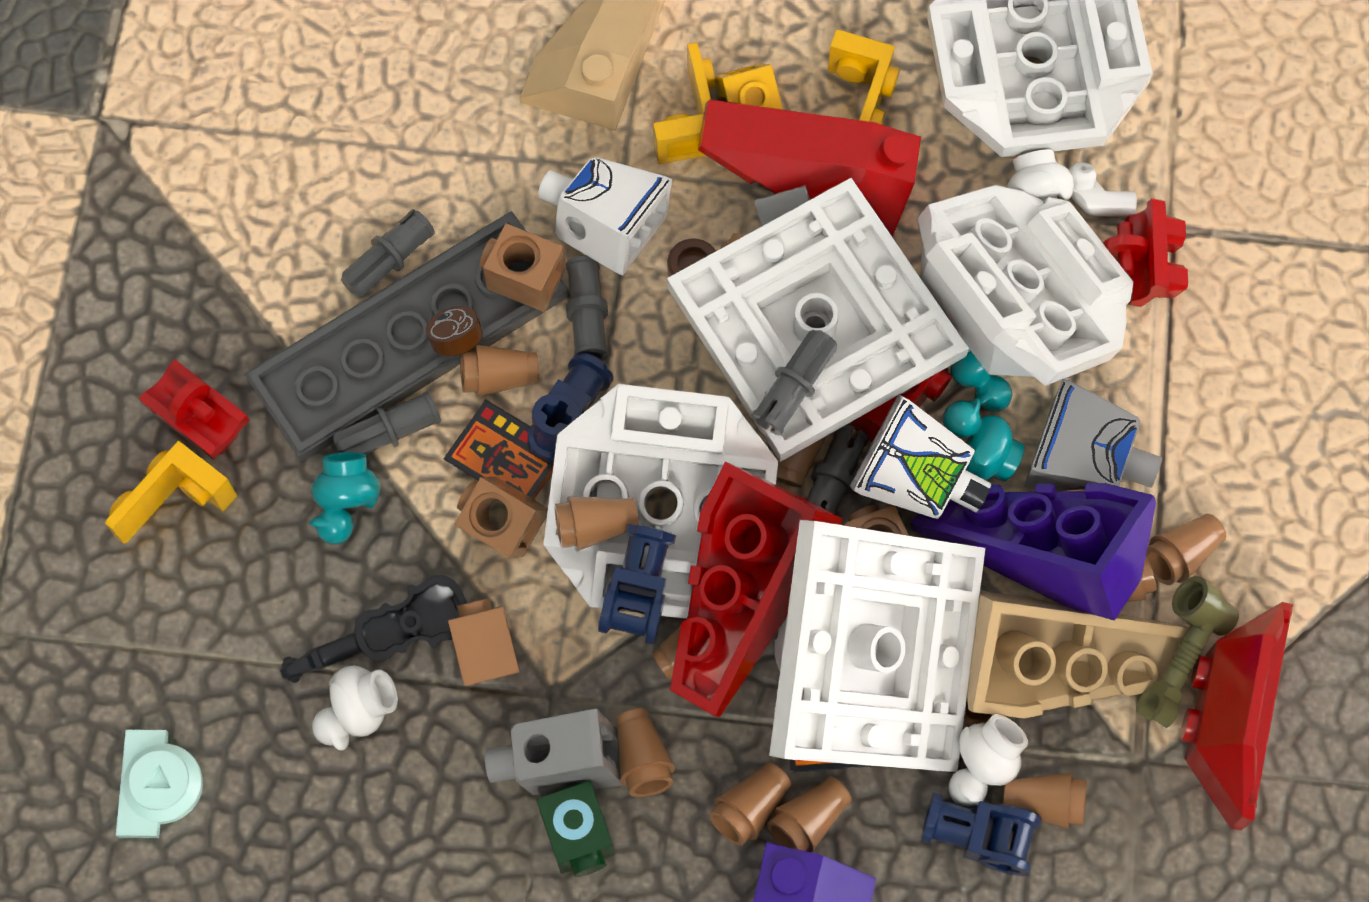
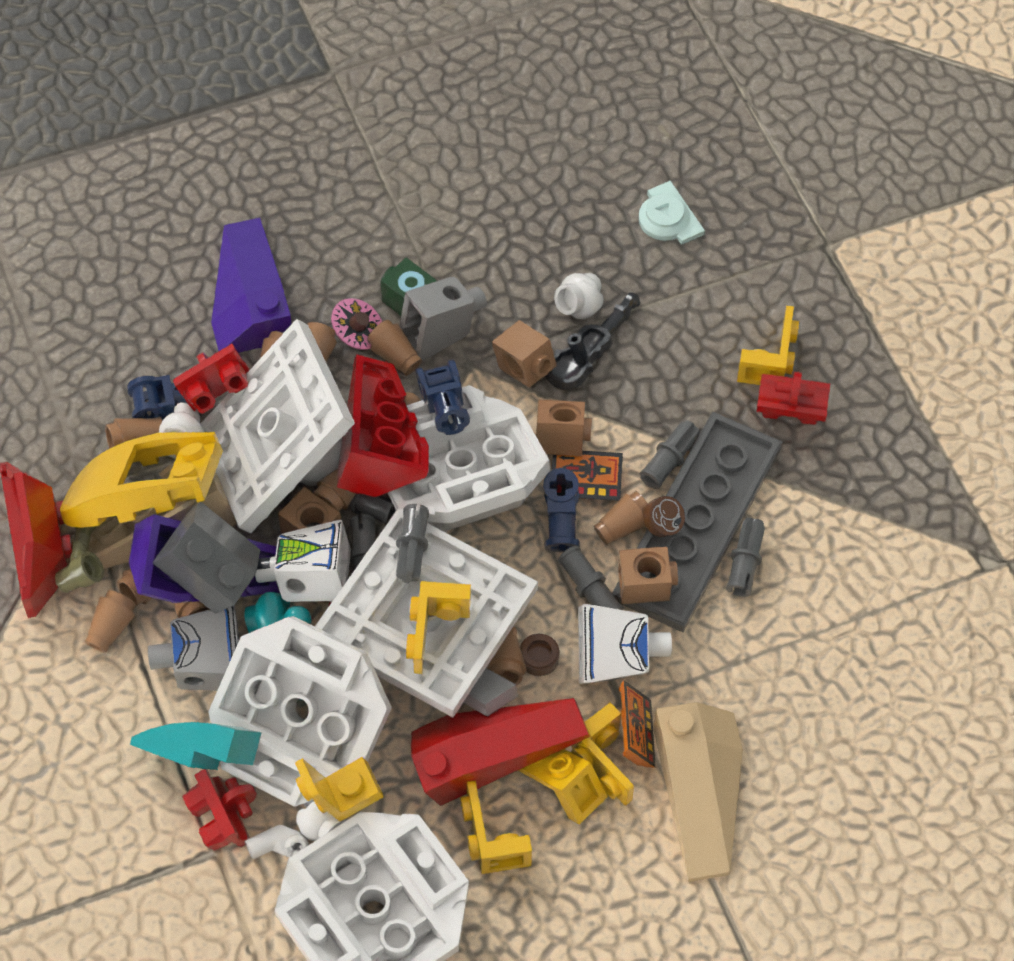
camera: 150 degrees right, 10 degrees down
teal animal [309,452,381,544] -> none
medium nougat cone [554,496,639,552] -> none
none -> yellow slope [60,432,223,528]
none -> teal slope [130,722,262,770]
none -> dark grey slope [153,501,260,613]
none -> red hips [173,344,250,414]
none -> yellow bracket [295,757,384,822]
none -> piece [331,298,382,350]
none -> yellow bracket [406,581,471,674]
none -> piece [619,680,656,768]

